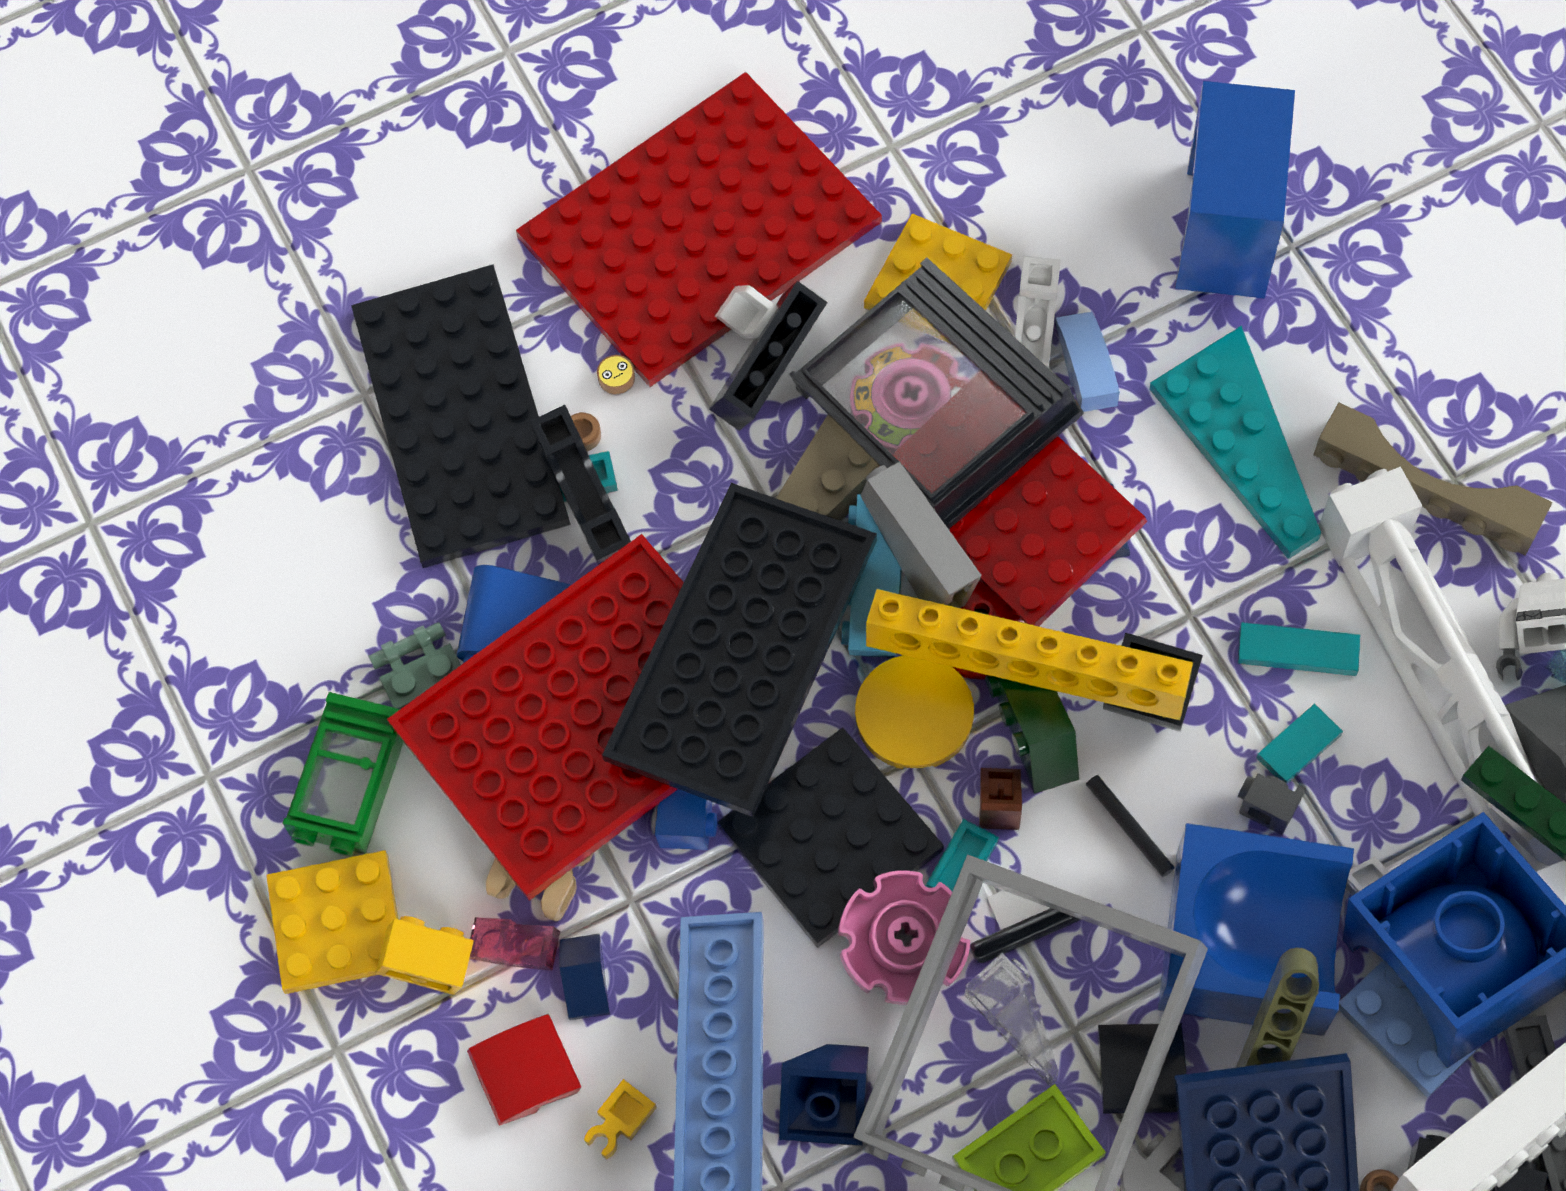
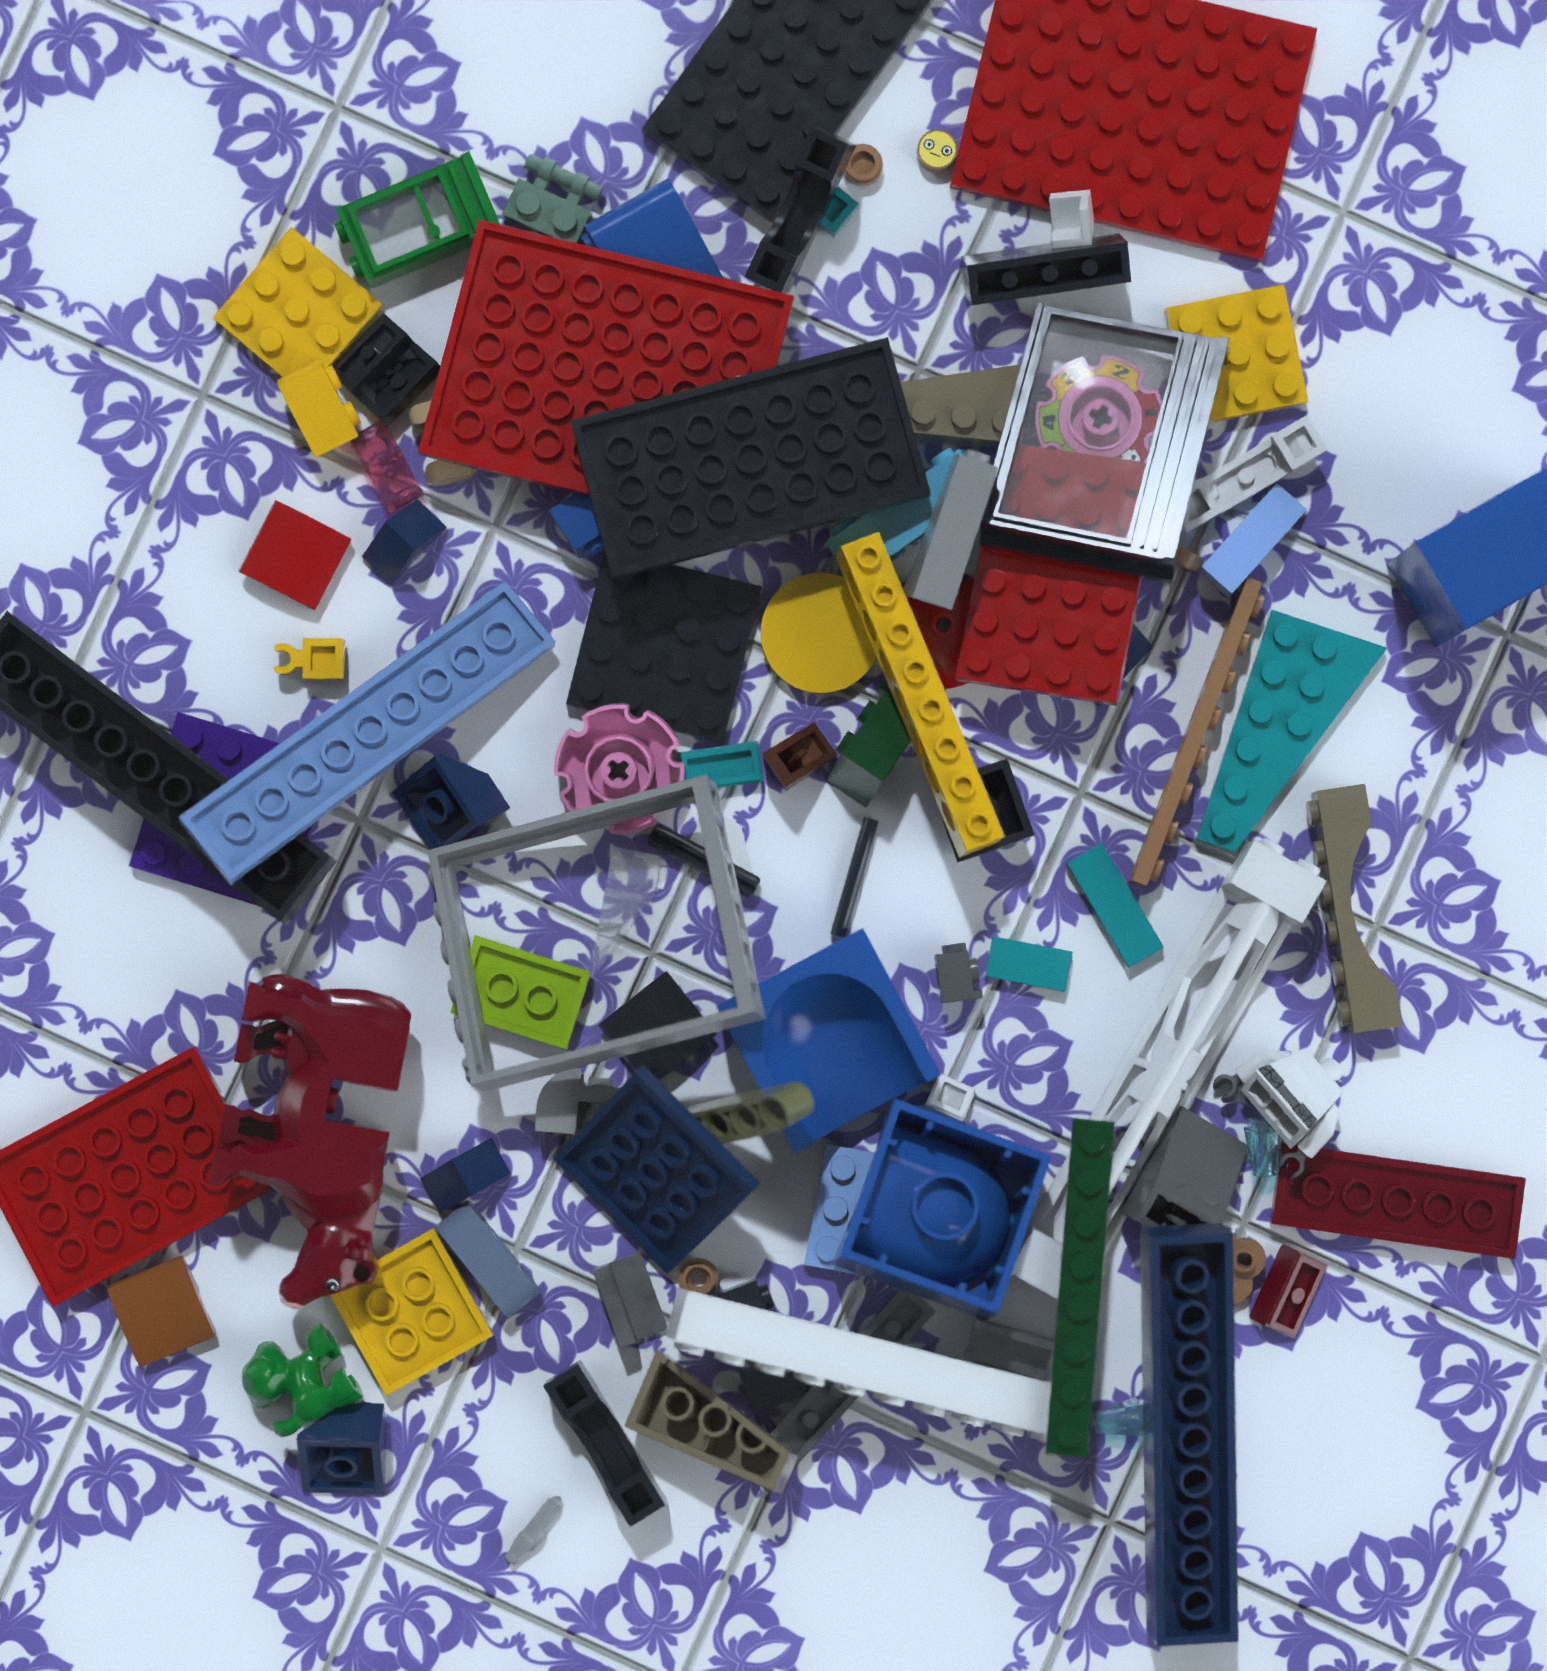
camera: 50 degrees right, 20 degrees up
none -> black slope [332,313,440,427]
none -> medium nougat plate [1128,577,1265,888]

